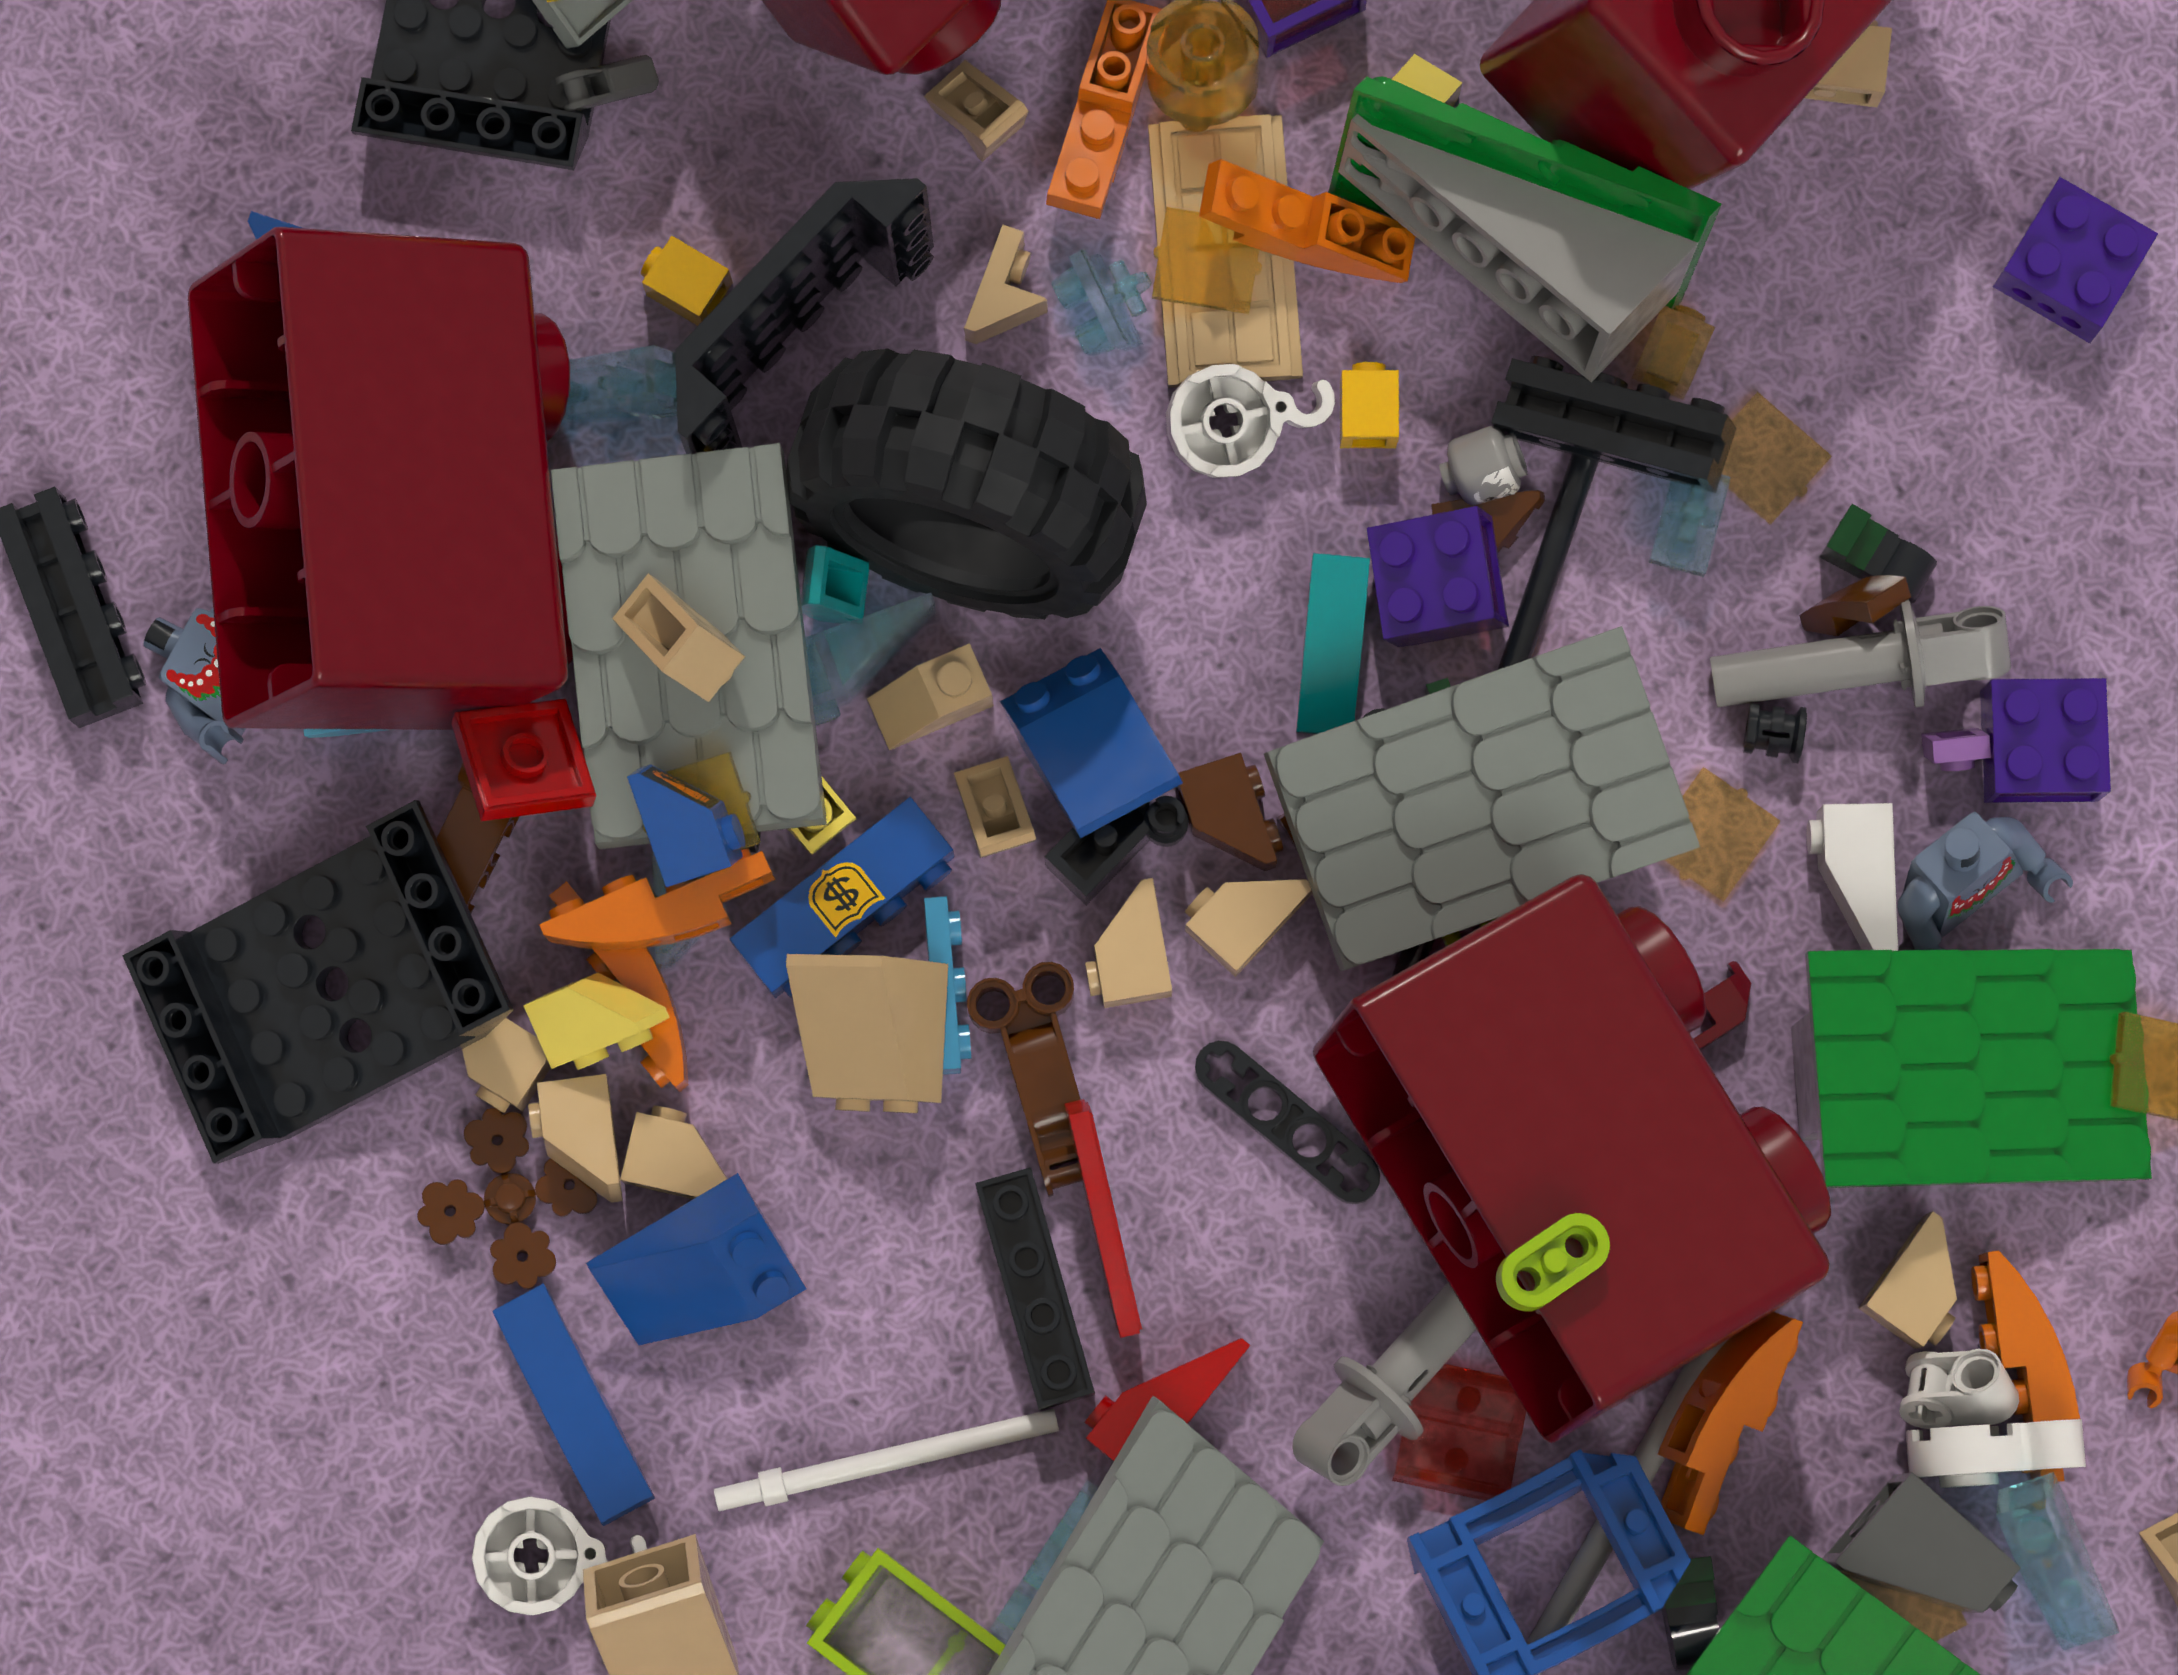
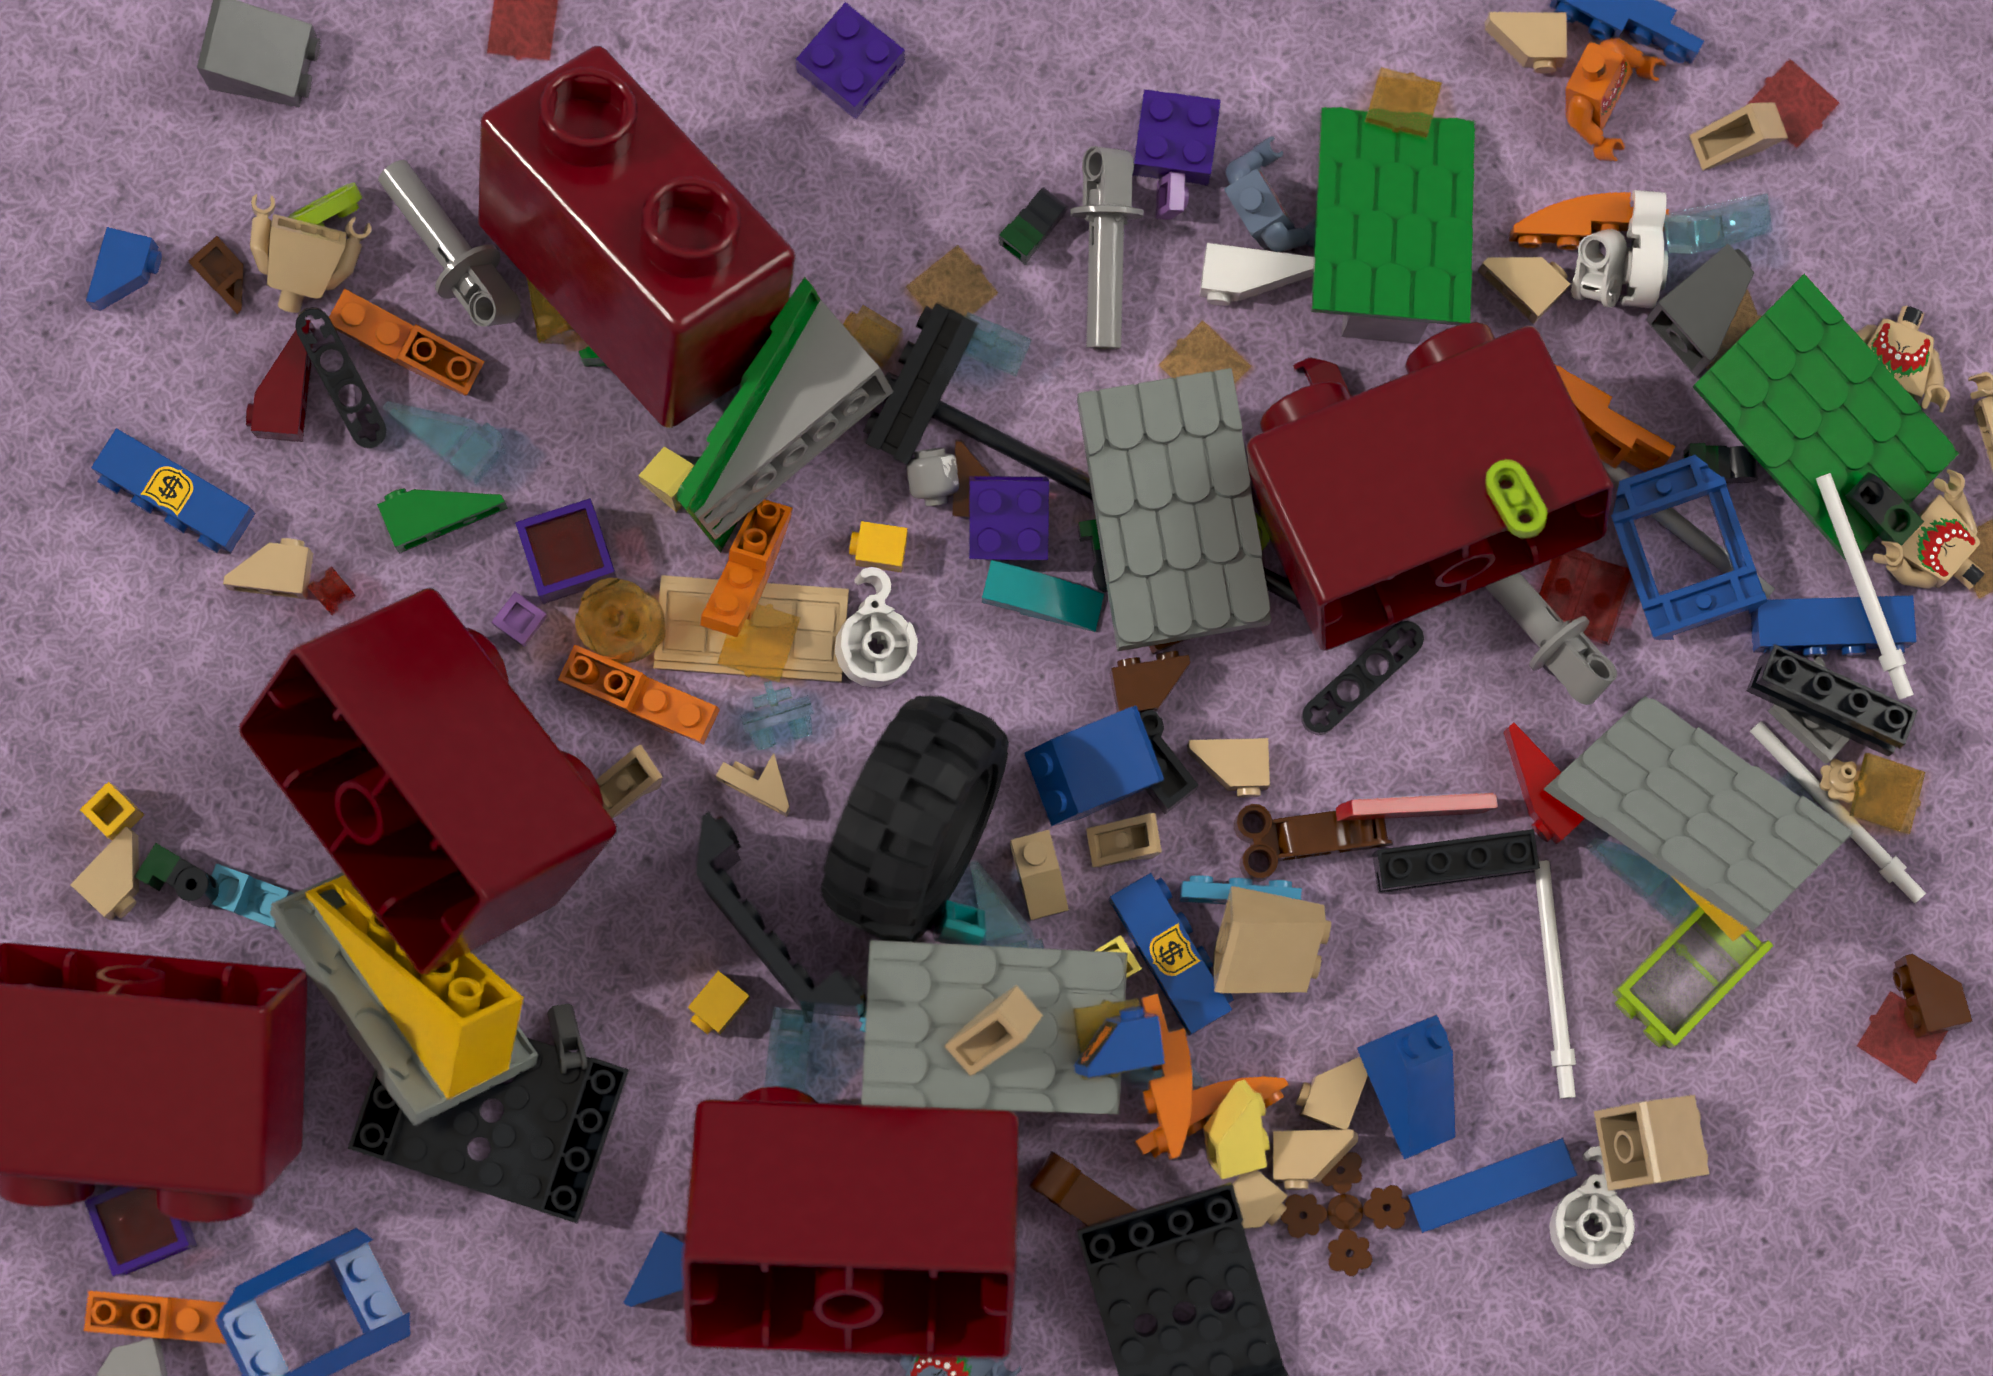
camera: 90 degrees left, 0 degrees up
red plate [451,698,596,821] -> none
tan slope [1185,879,1312,977] -> none
black bush [1743,703,1807,764] -> none
reddish brown slope [1799,575,1911,636] -> none

